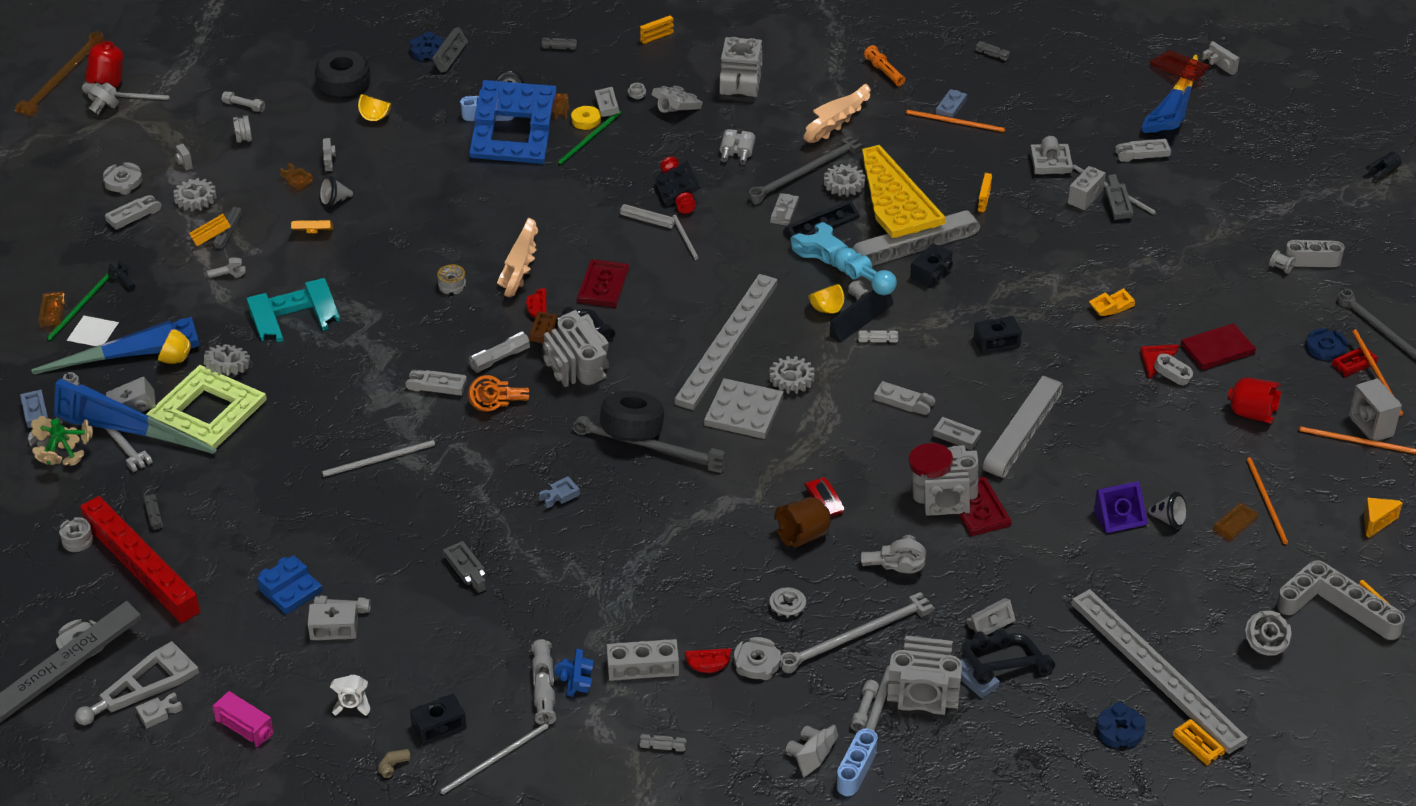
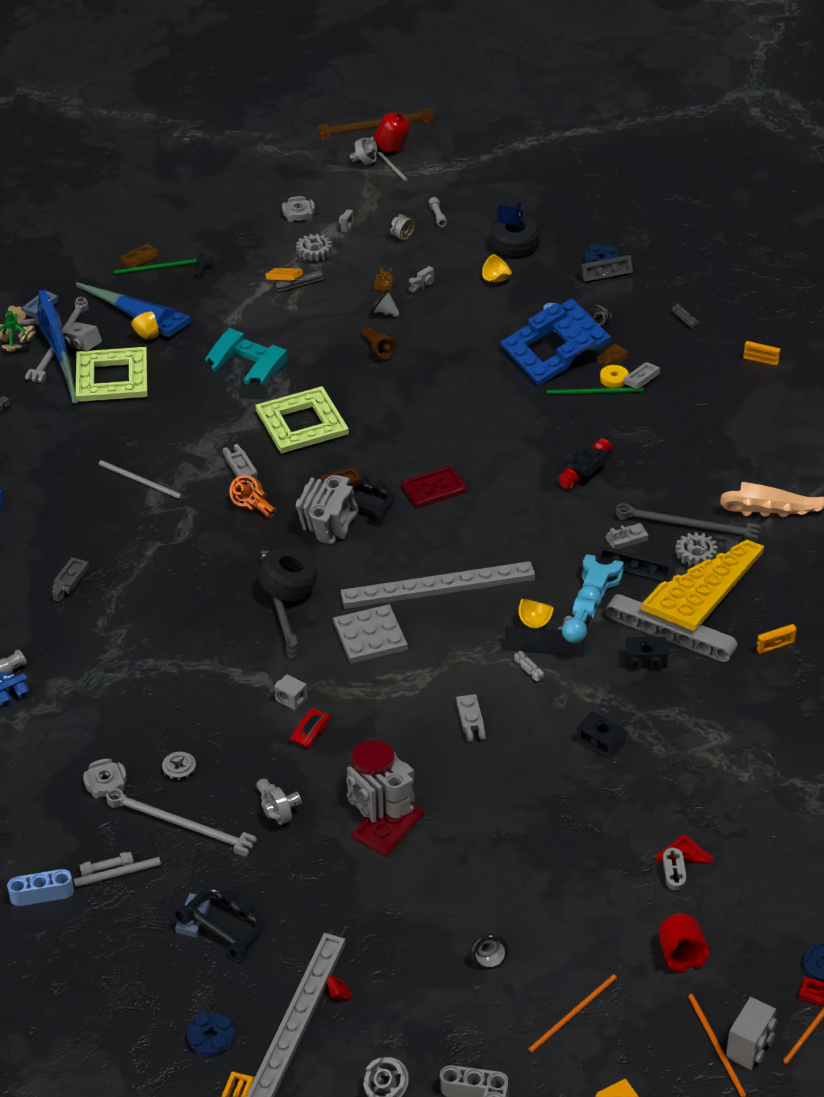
camera: 55 degrees right, 0 degrees up
white sticker [67,316,119,346] -> none
light grey hinge [105,195,162,230] -> none
light grey gear [204,344,250,376] -> none
light grey bar [207,258,246,278] -> none
light orange plate [291,220,333,234] -> none
light grey wheel [437,265,466,295] -> none
light grey axle [469,331,530,373] -> none
light nougat animal [497,218,538,298] -> none
red plate [526,288,547,318] -> none
sand blue plate [539,476,580,508] -> none
light grey brick [607,639,679,681] -> none
light grey axle [620,204,675,229] -> none
light grey plate [628,83,646,99] -> none
light grey plate [651,86,703,113] -> none
light grey axle [672,215,699,260] -> none
red plate [685,648,731,673] -> none
light grey piece [719,129,756,165] -> none
light grey piece [720,37,763,97] -> none
light grey gear [770,356,815,394] -> none
reddish brown cylinder [774,497,831,548] -> none
light grey connector [786,724,839,777] -> none
light grey piece [887,636,962,715] -> none
light grey plate [933,417,981,450] -> none
light grey plate [966,598,1015,635] -> none
light grey beam [983,376,1063,478] -> none
light orange slope [1089,288,1135,316] -> none
dark purple slope [1094,481,1148,533] -> none
dark red tile [1180,323,1256,370] -> none
clear orange tile [1213,503,1259,541] -> none
none -> yellowish green plate [256,386,349,453]
none -> light grey brick [274,674,307,710]
none -> red slope [327,976,353,1000]
none -> reddish brown piece [362,326,397,360]
none -> clear blue bracket [497,203,523,225]

